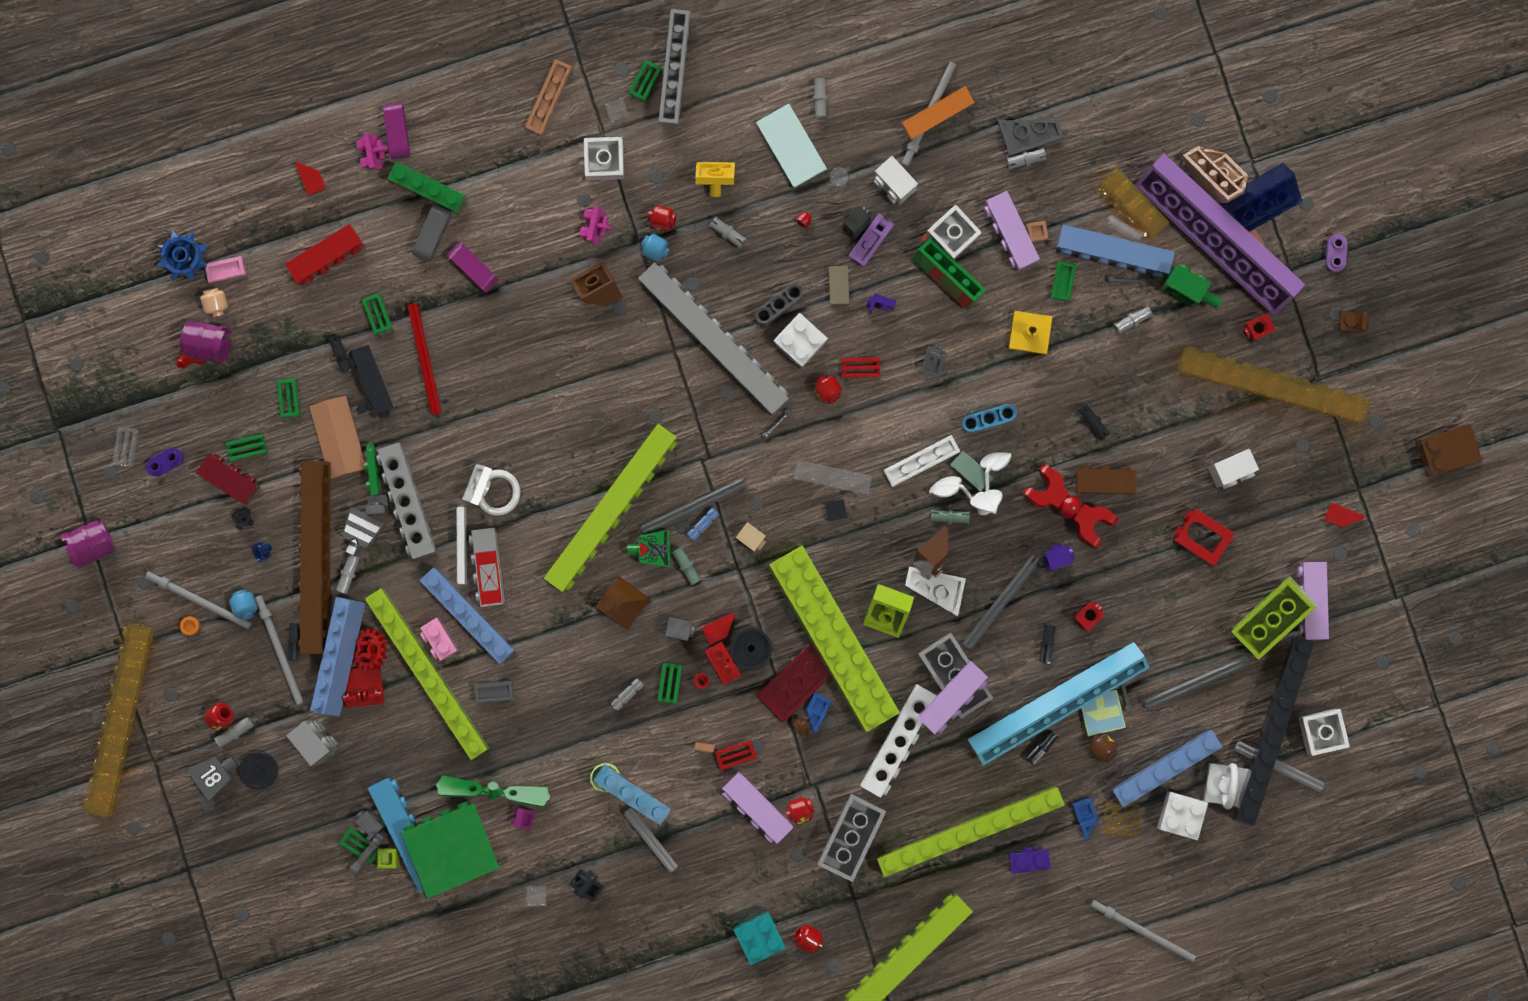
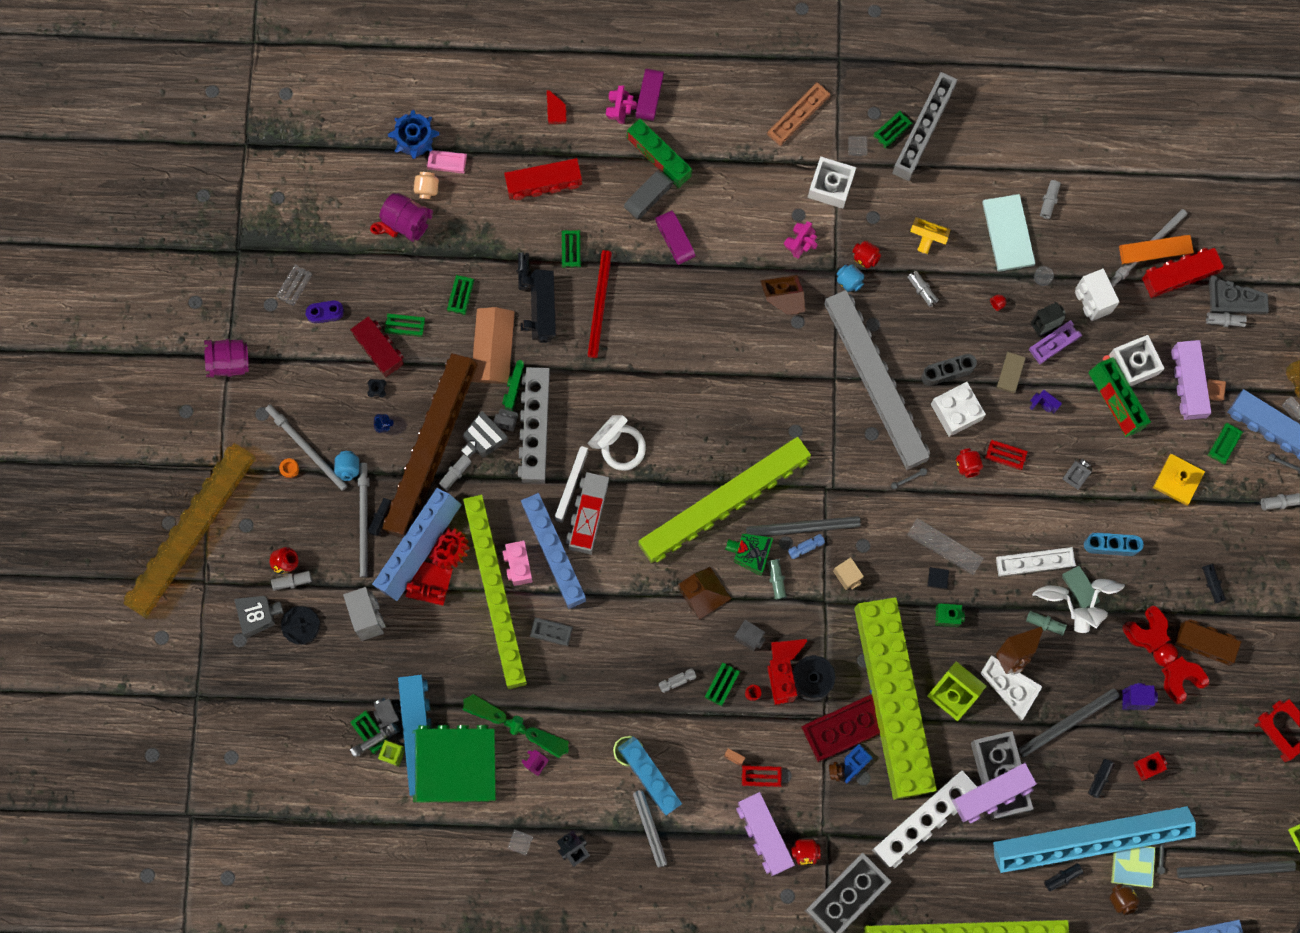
camera: 15 degrees right, 10 degrees down
none -> green brick [935,603,965,627]
none -> red brick [1142,248,1224,298]

